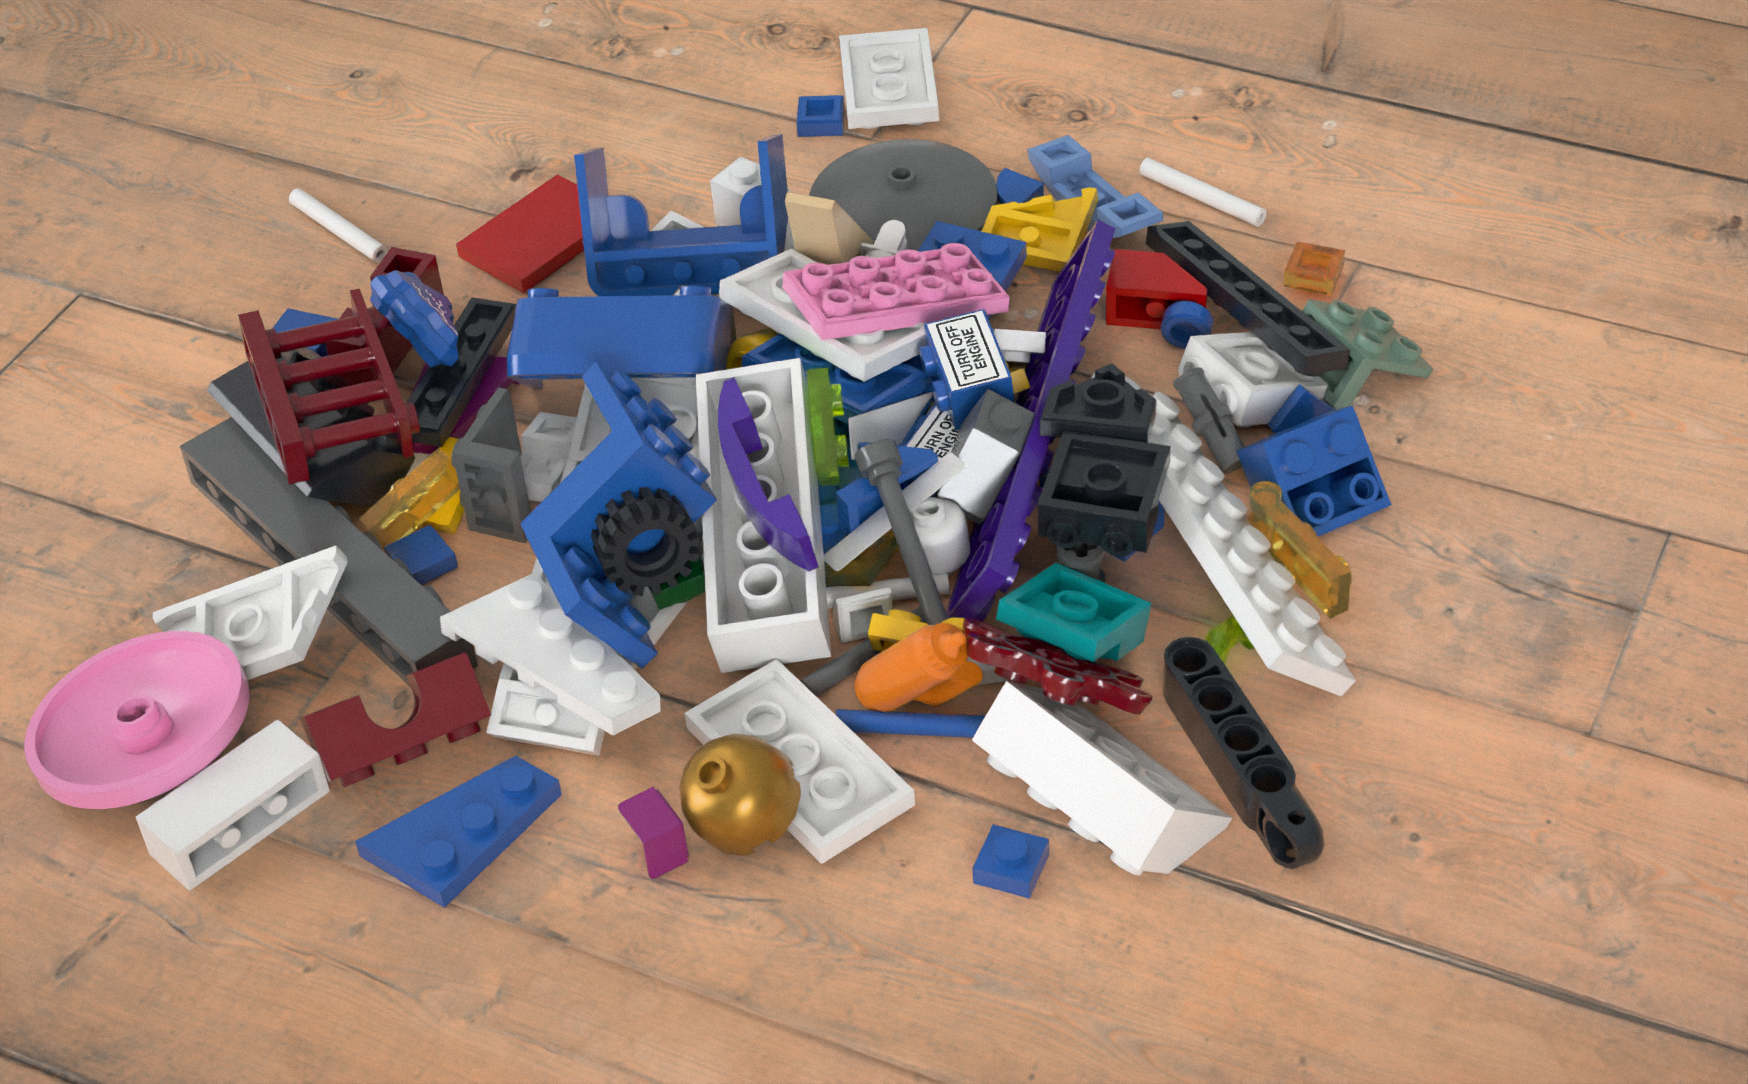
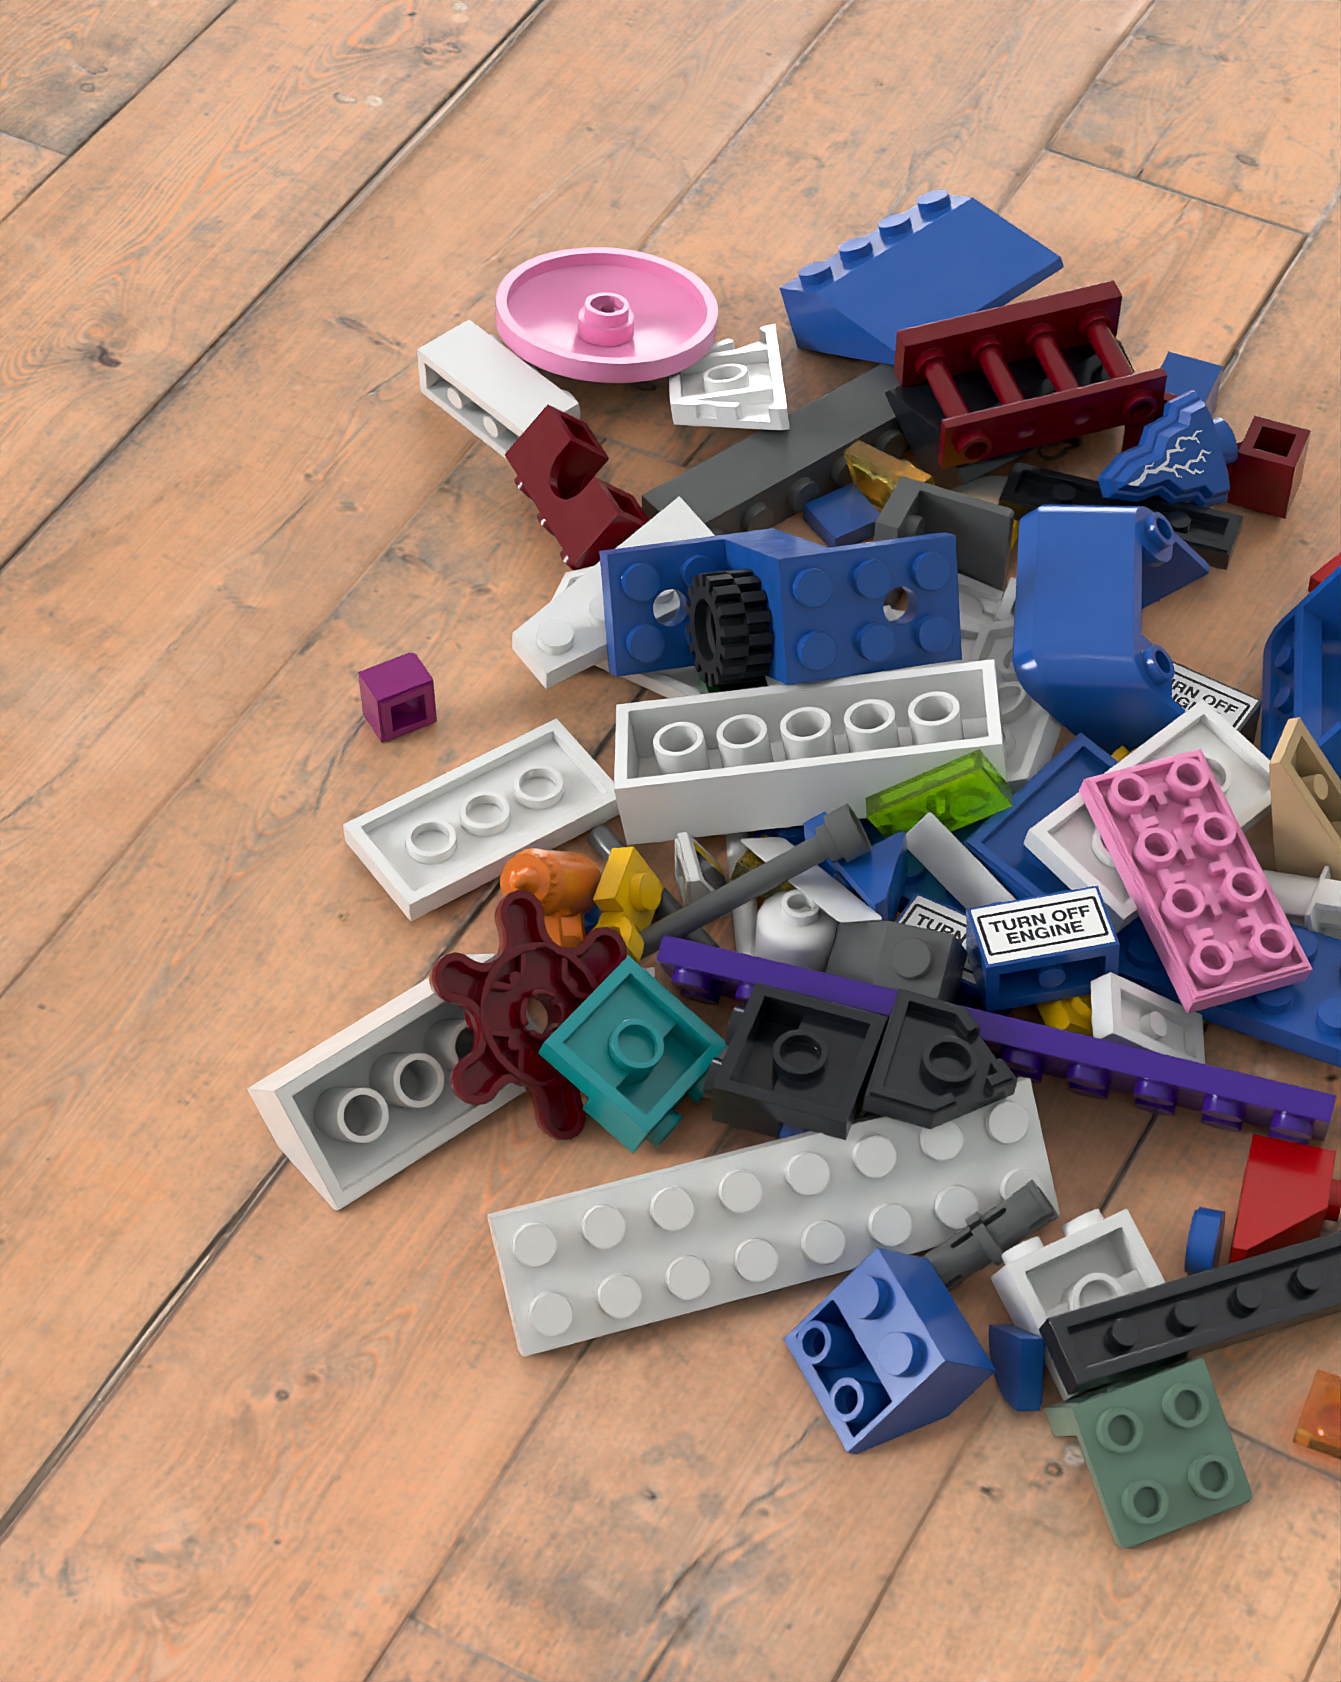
camera: 90 degrees right, 5 degrees up
blue wing [355,756,562,908] -> none
pearl gold cylinder [679,734,801,856] -> none
dark purple slope [718,377,819,572] -> none
blue plate [972,824,1049,899] -> none
black piece [1163,637,1325,869] -> none
clear yellow plate [1248,481,1352,619] -> none
none -> blue slope [779,190,1064,365]

